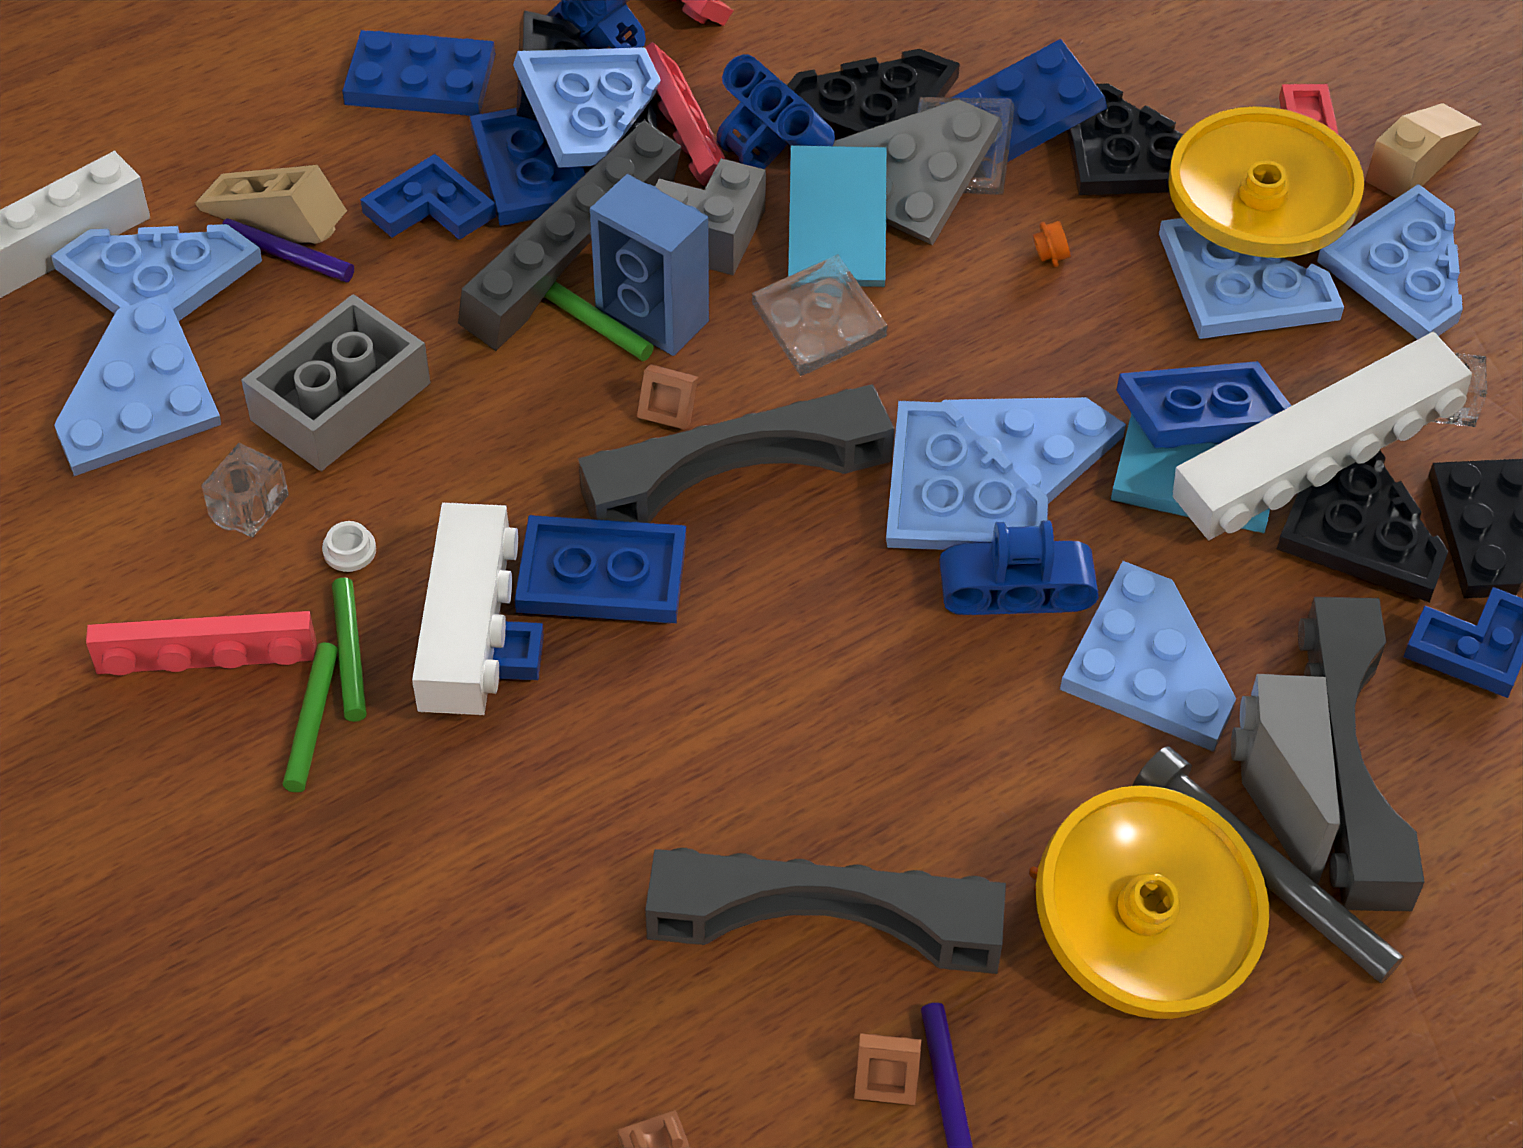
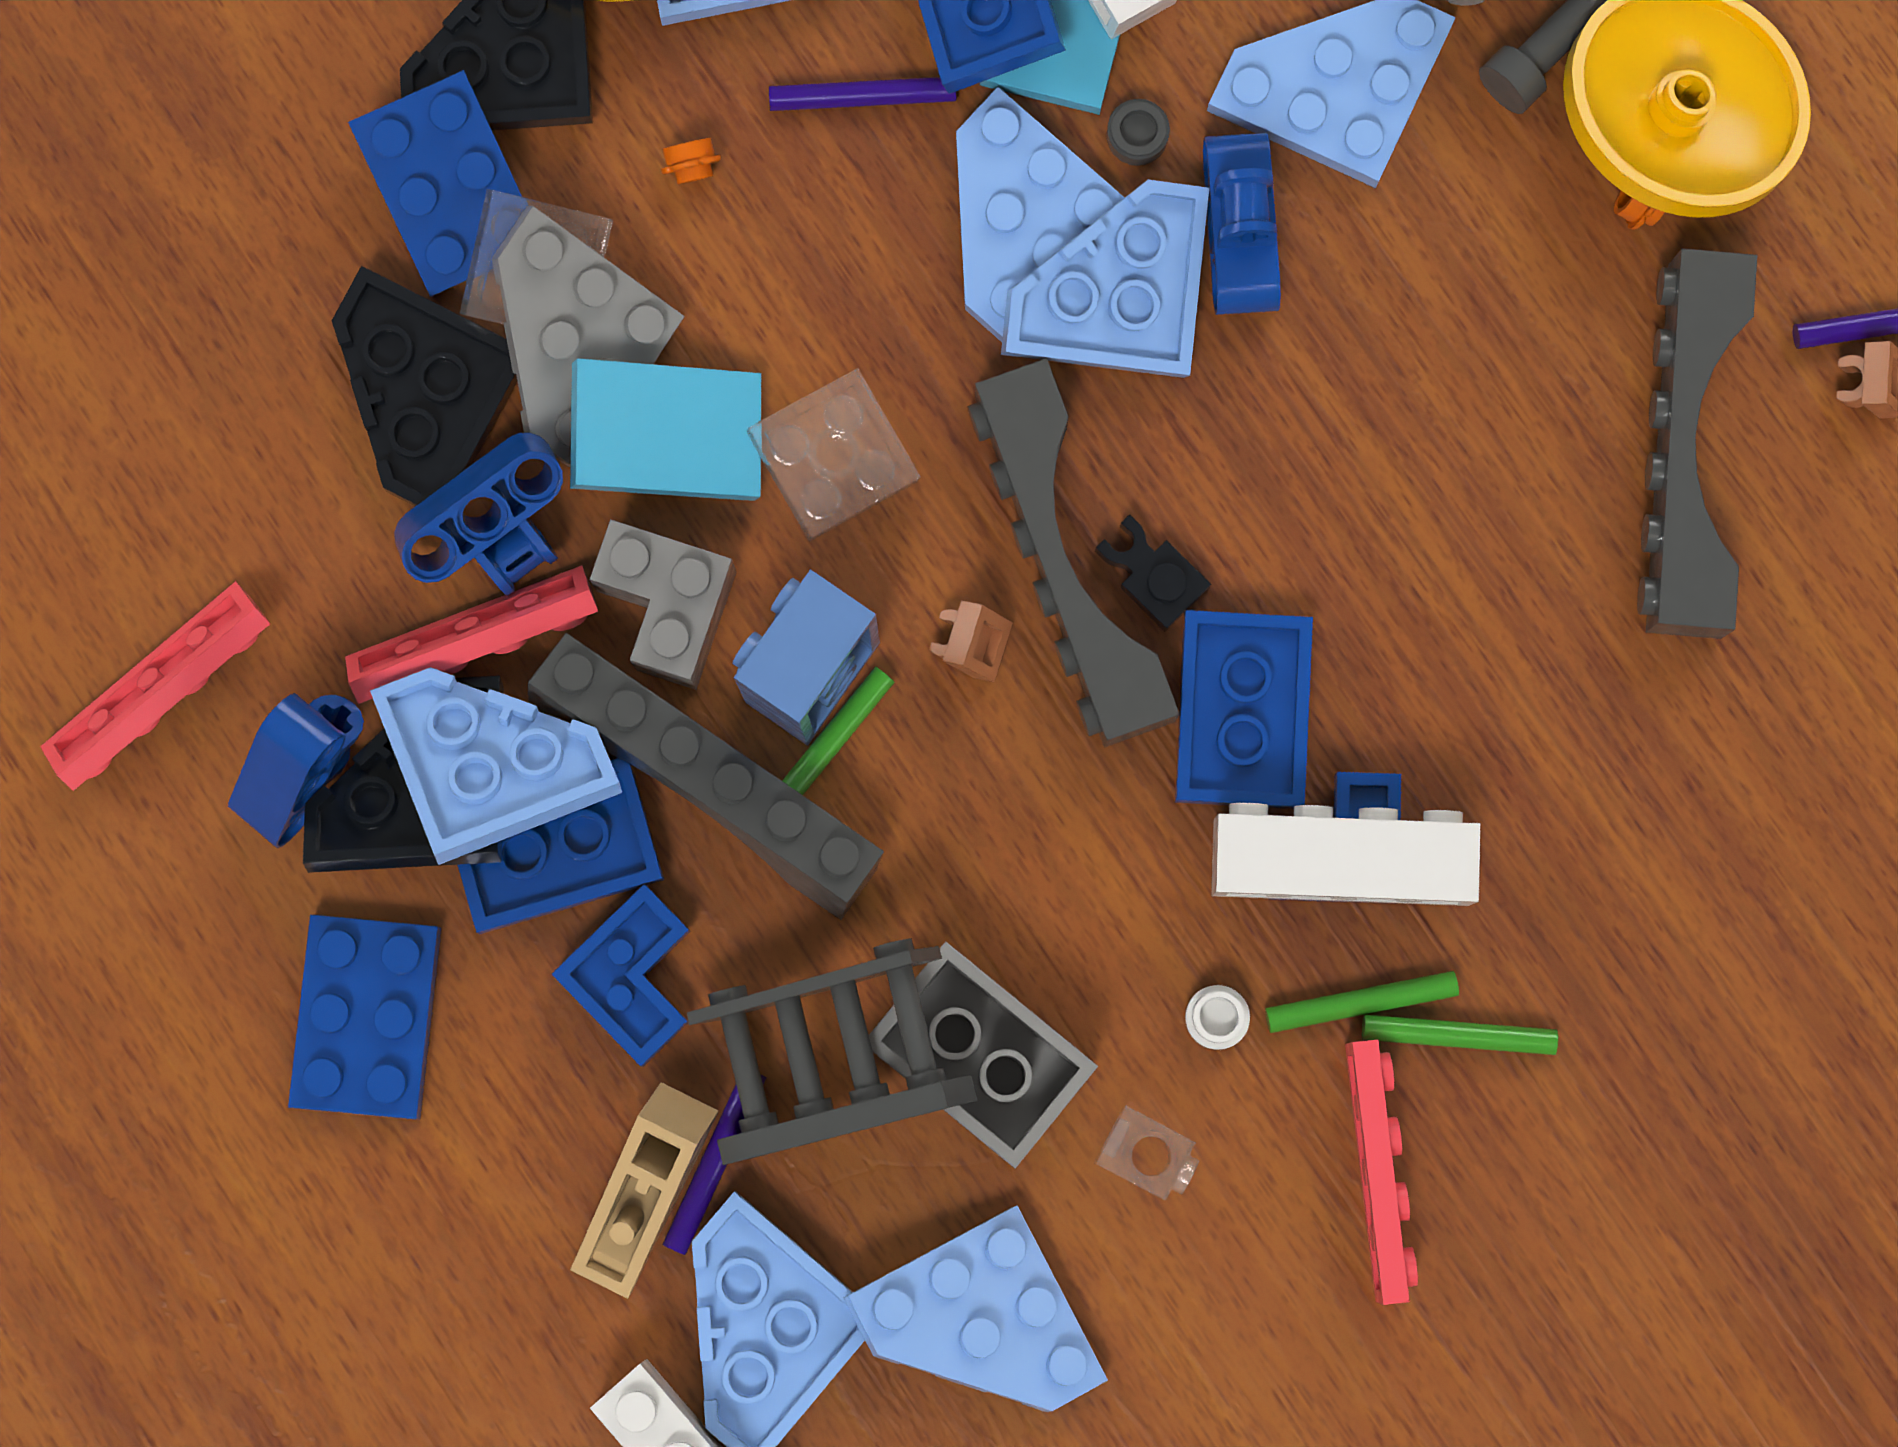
camera: 90 degrees left, 30 degrees up
none -> dark grey fence [687,938,978,1165]
none -> dark purple bar [769,77,956,111]
none -> black plate [1095,514,1211,632]
none -> dark grey tile [1106,99,1170,166]

